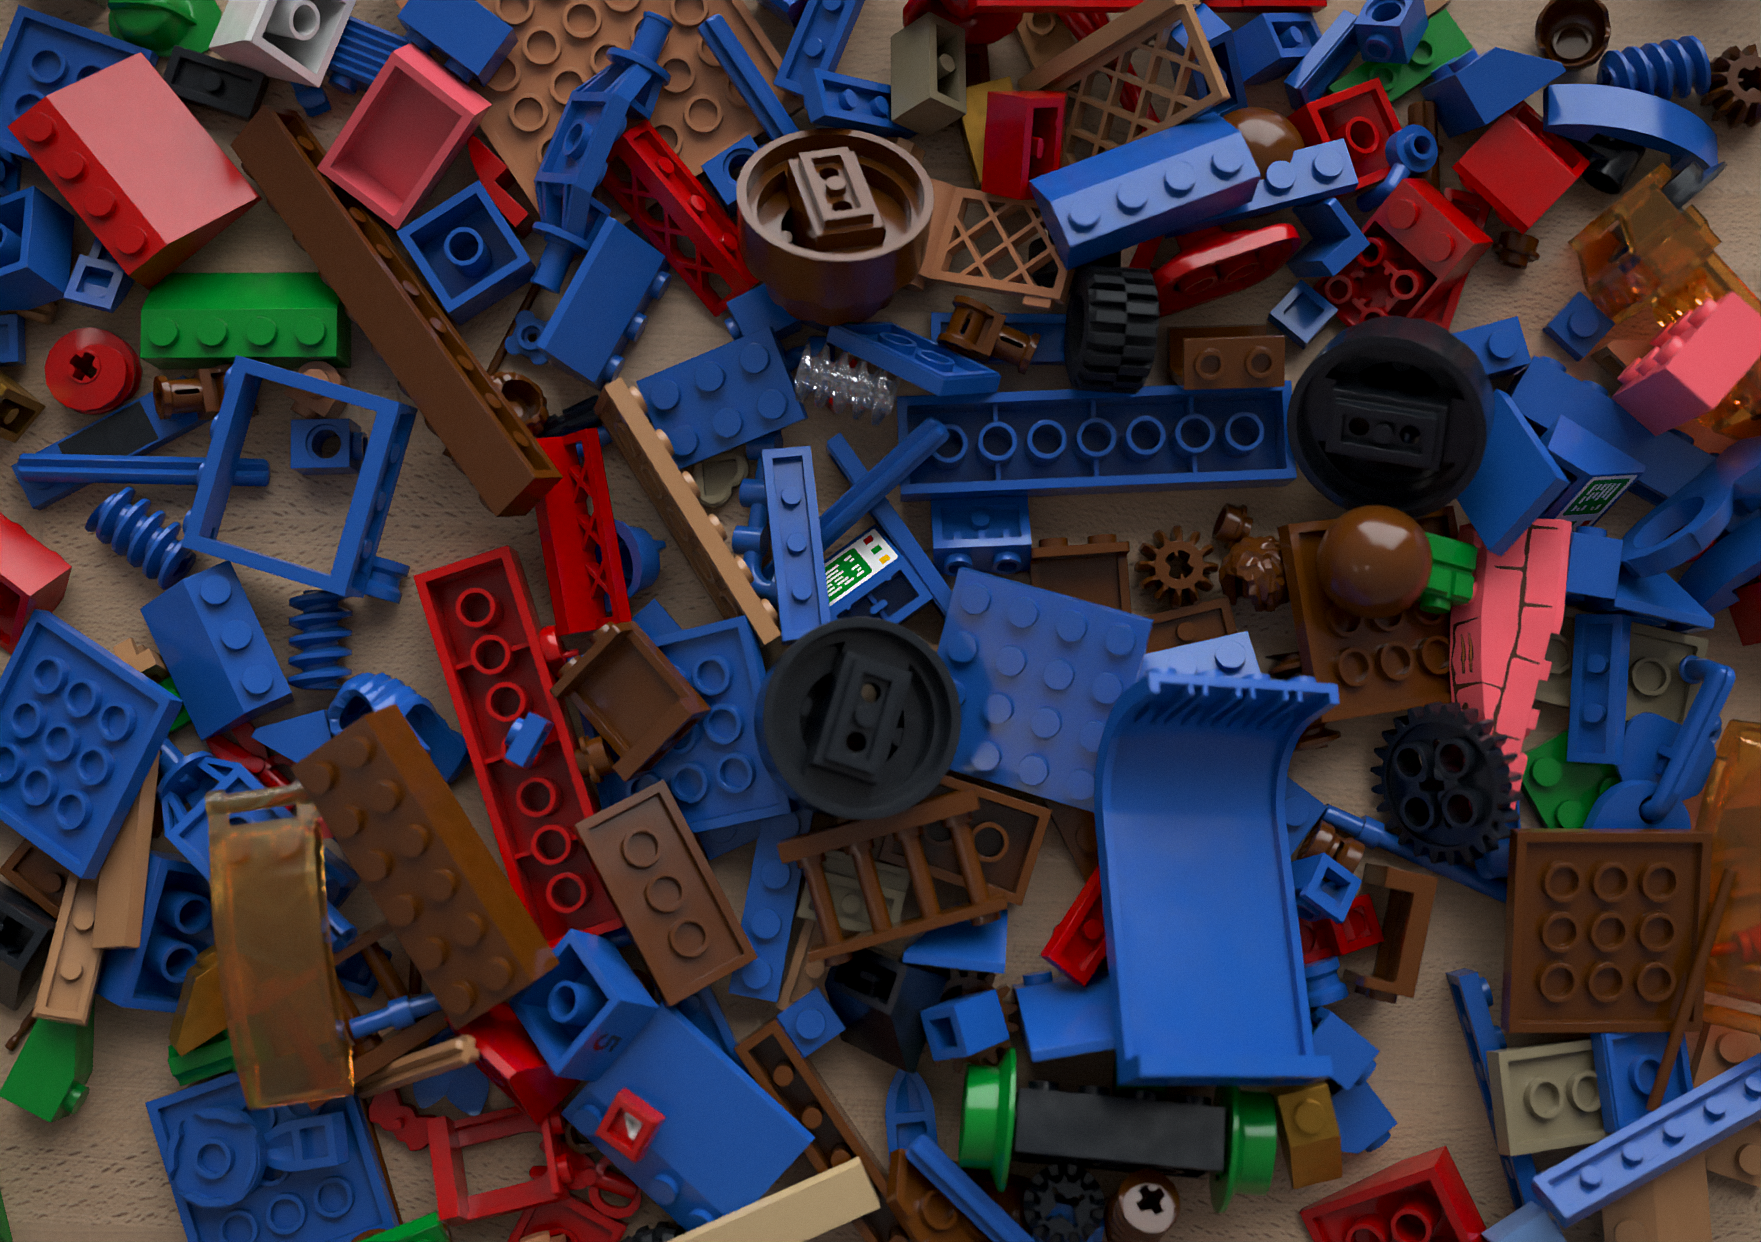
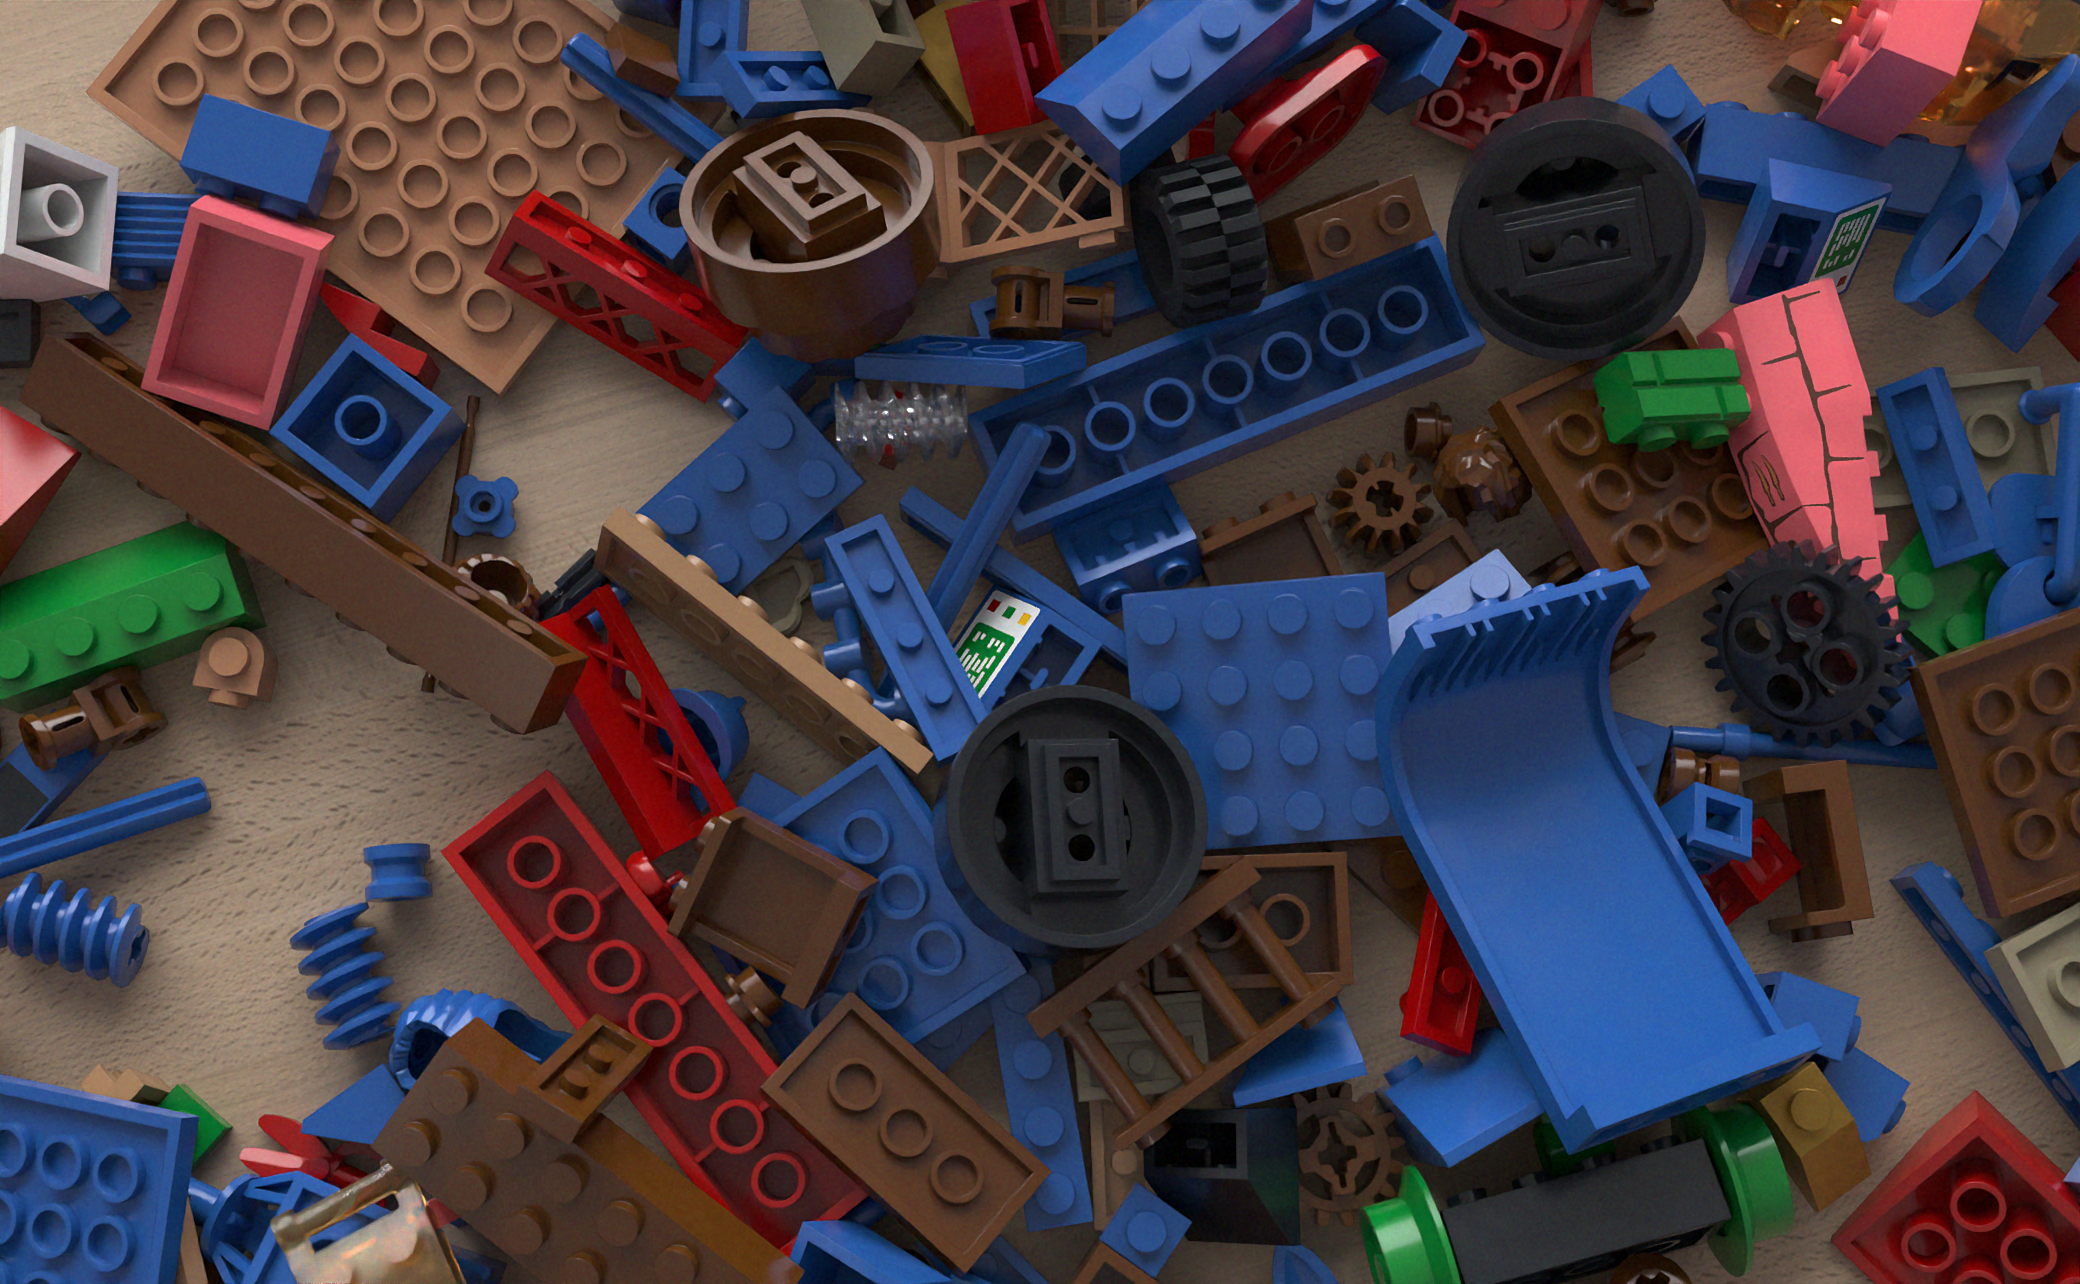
camera: 30 degrees left, 5 degrees down
blue slope [140,561,294,742] -> none
blue window [181,355,418,598] -> none
blue brick [291,418,368,475] -> none
blue plate [504,712,555,768] -> none
blue plate [530,11,674,294] -> none
blue slope [536,216,672,392] -> none
blue brick [920,989,1010,1061] -> none
blue plate [1267,279,1338,350] -> none
blue wheel [1304,955,1349,1008] -> none
reddish brown piece [1316,505,1433,619] -> none
blue tile [1456,389,1570,556] -> none
blue plate [1542,291,1615,362] -> none
blue brick [1565,526,1623,608] -> none
blue slope [1582,562,1715,634] -> none
none -> reddish brown plate [508,1013,653,1146]
none -> reddish brown tile [604,22,681,98]

